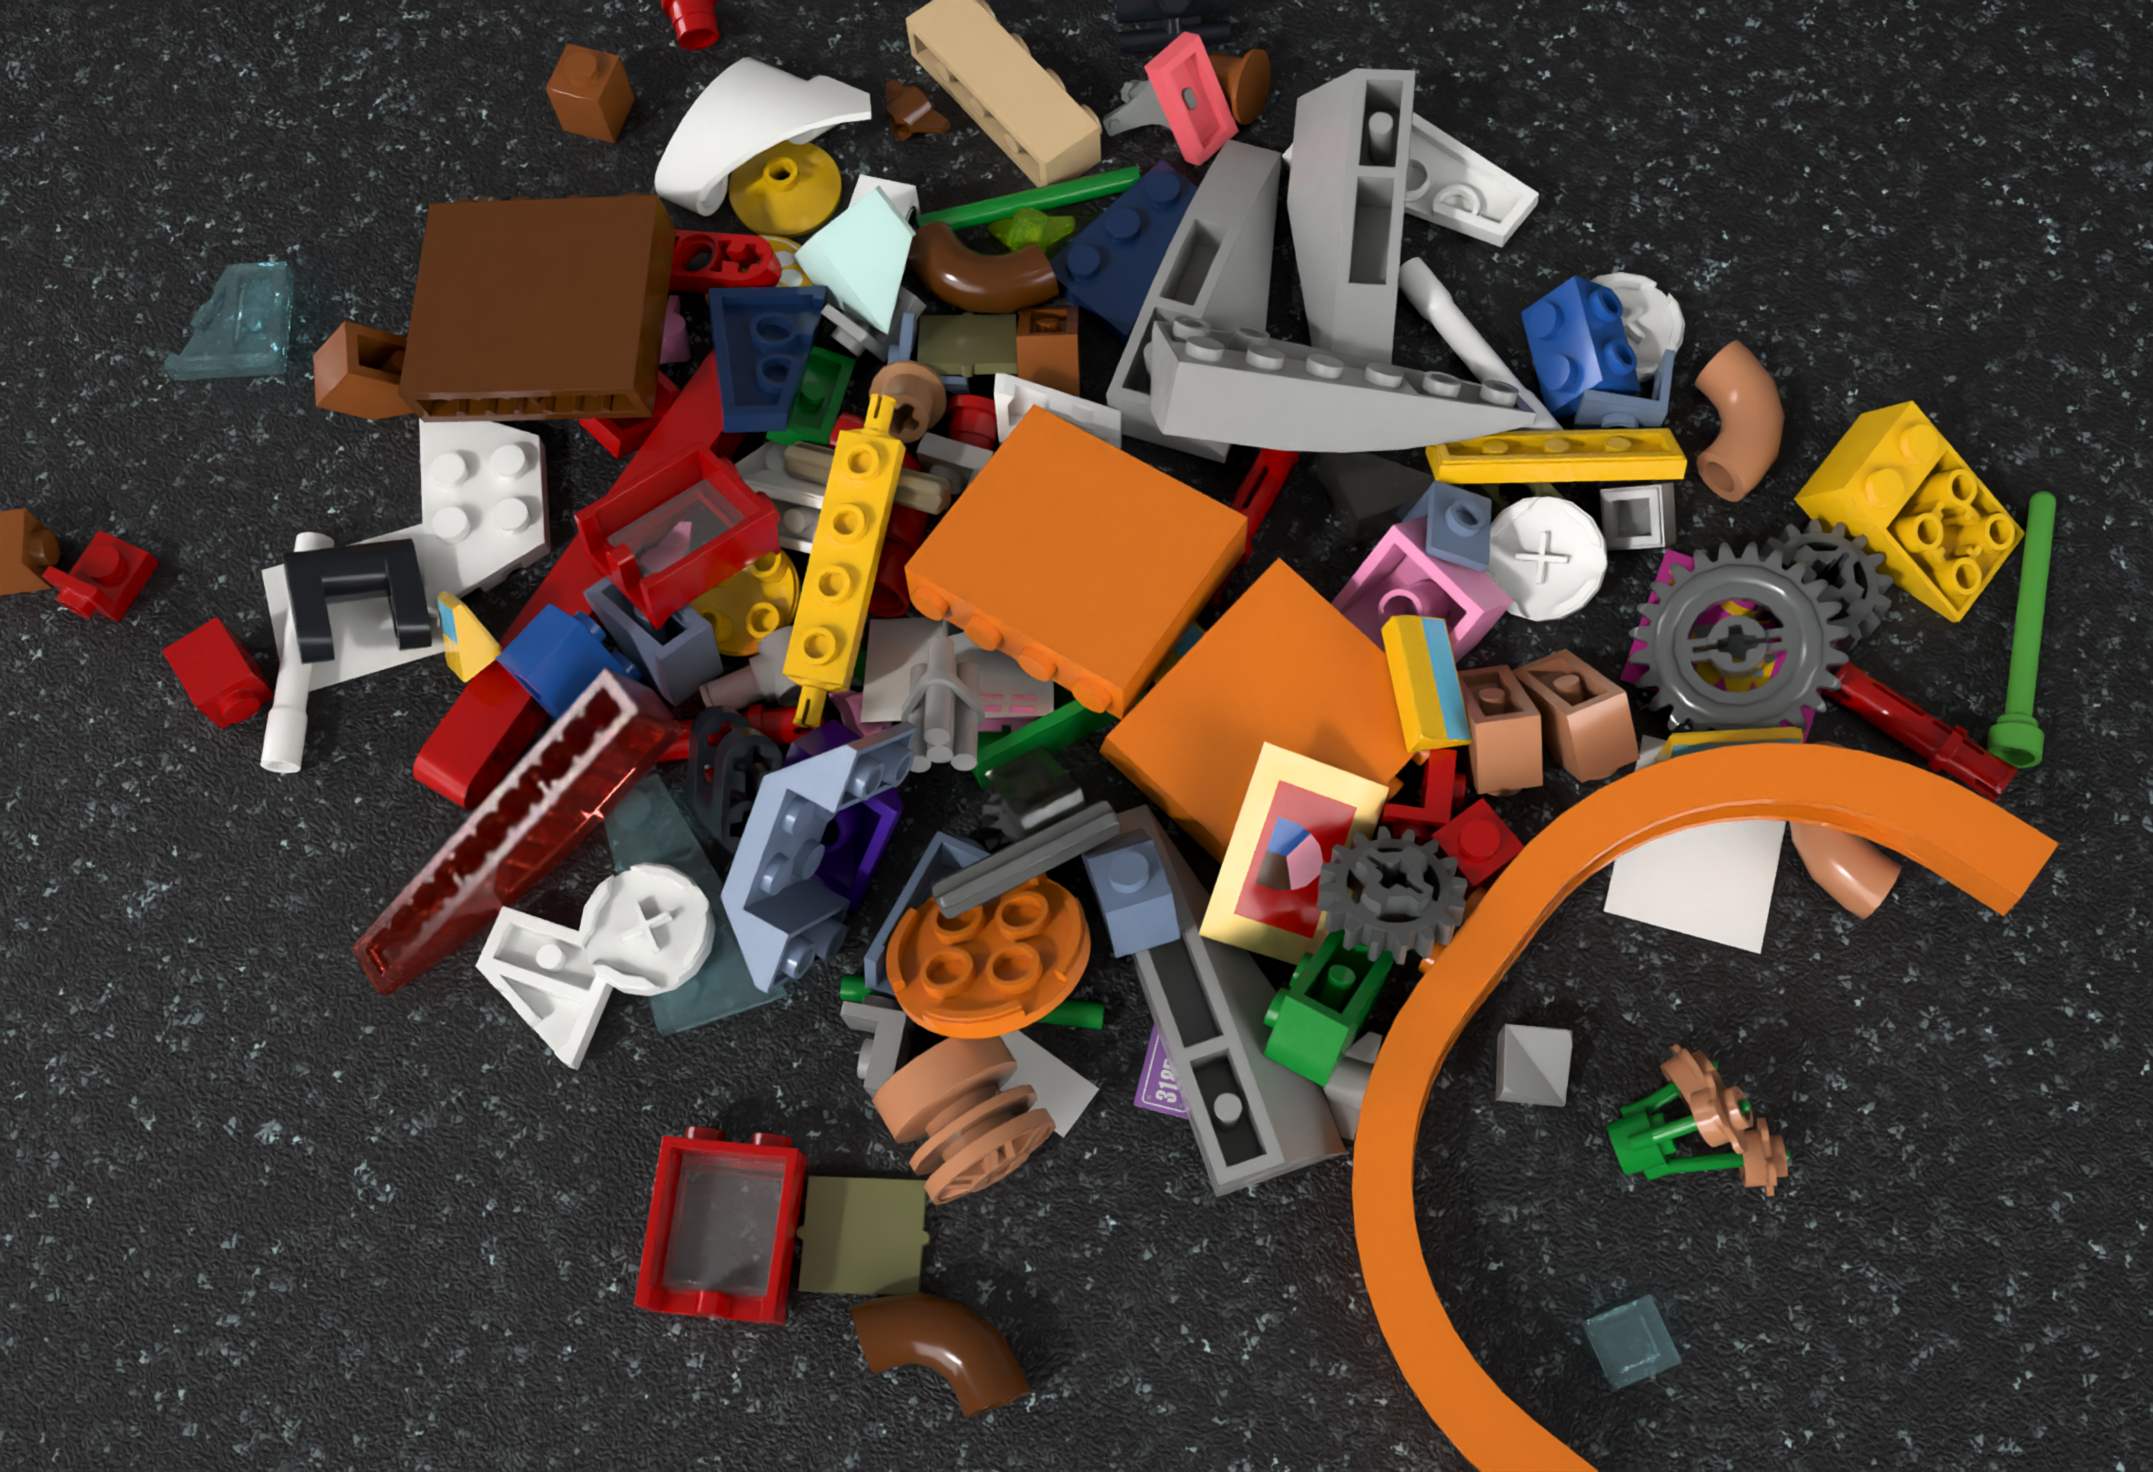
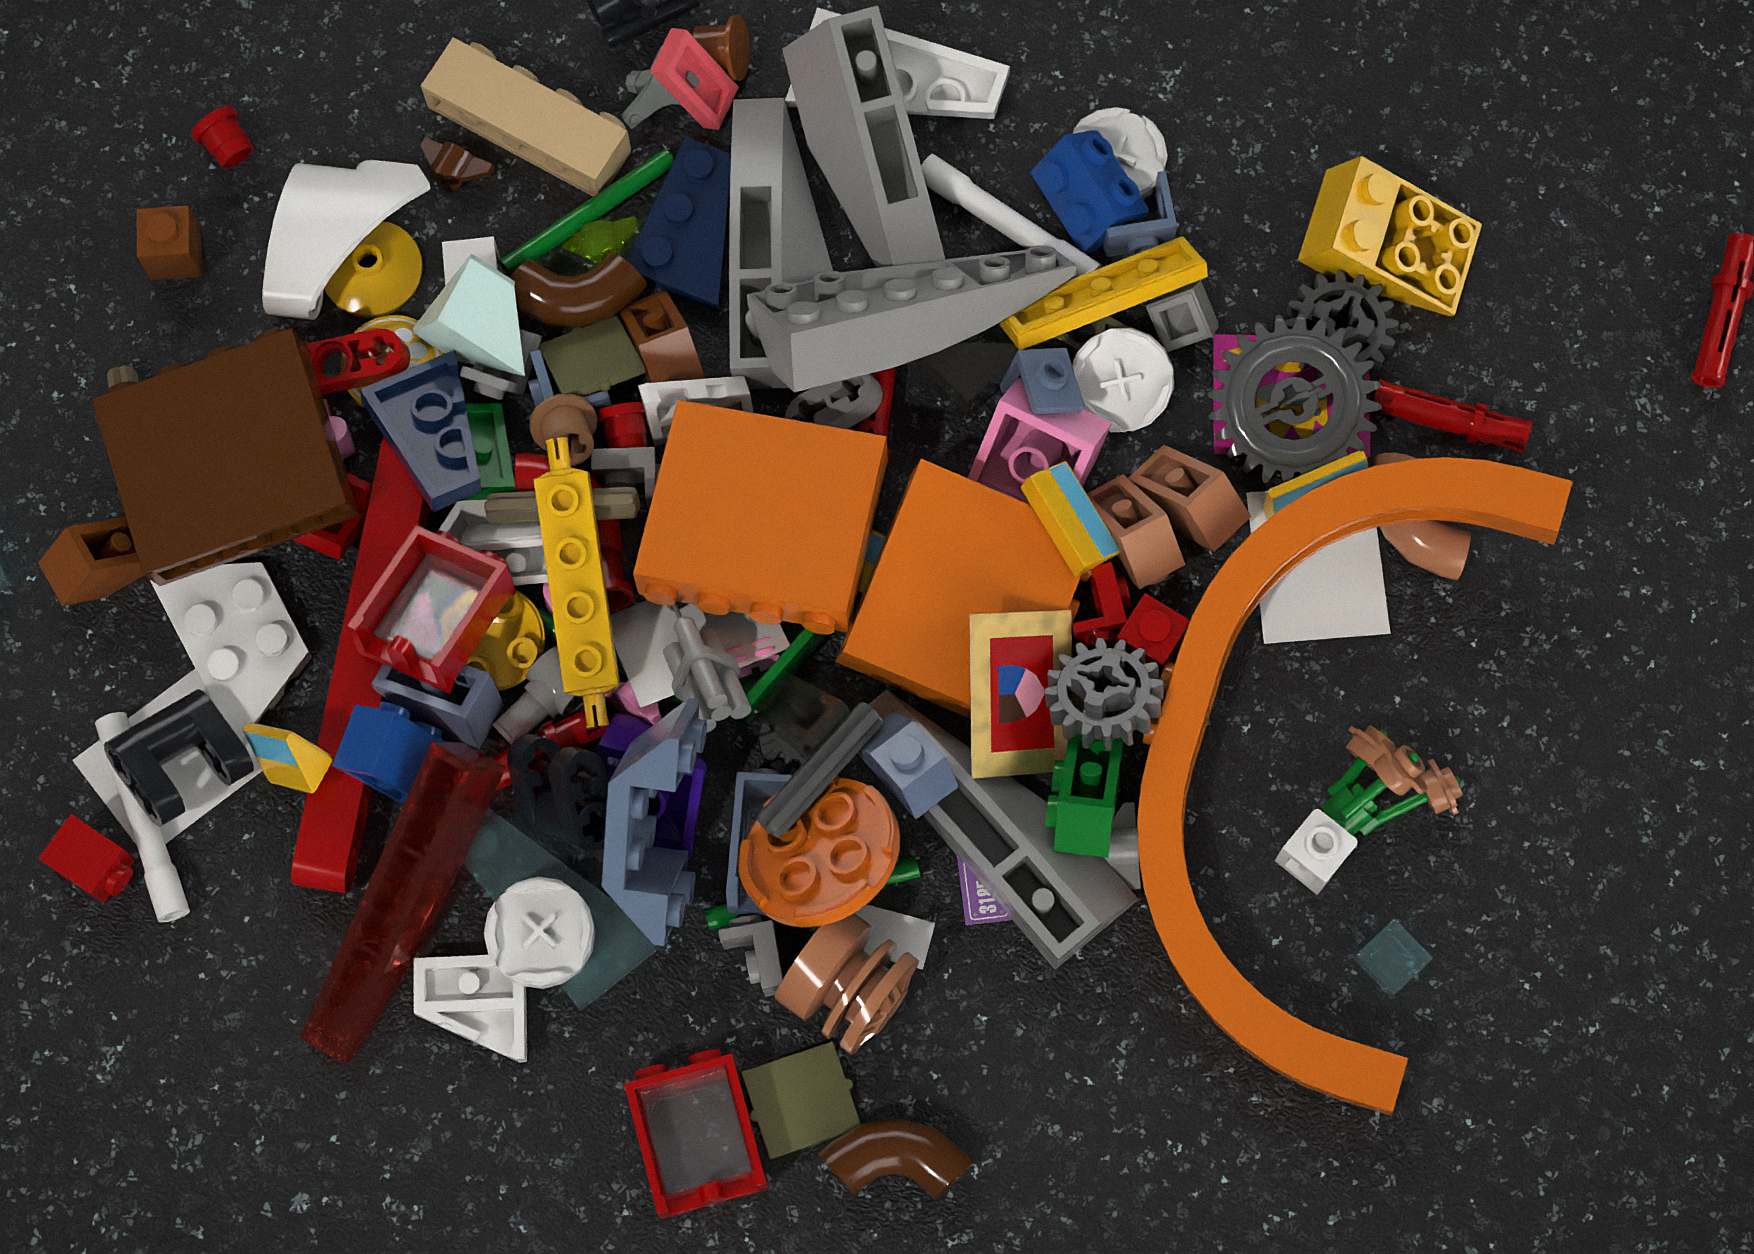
camera: 25 degrees left, 5 degrees up
light grey slope [1495,1024,1573,1107] -> none
nougat cylinder [1694,340,1785,502] -> none
bright green piece [1986,491,2056,768] -> none
none -> light grey beam [785,374,883,429]
none -> white bracket [1275,809,1358,895]

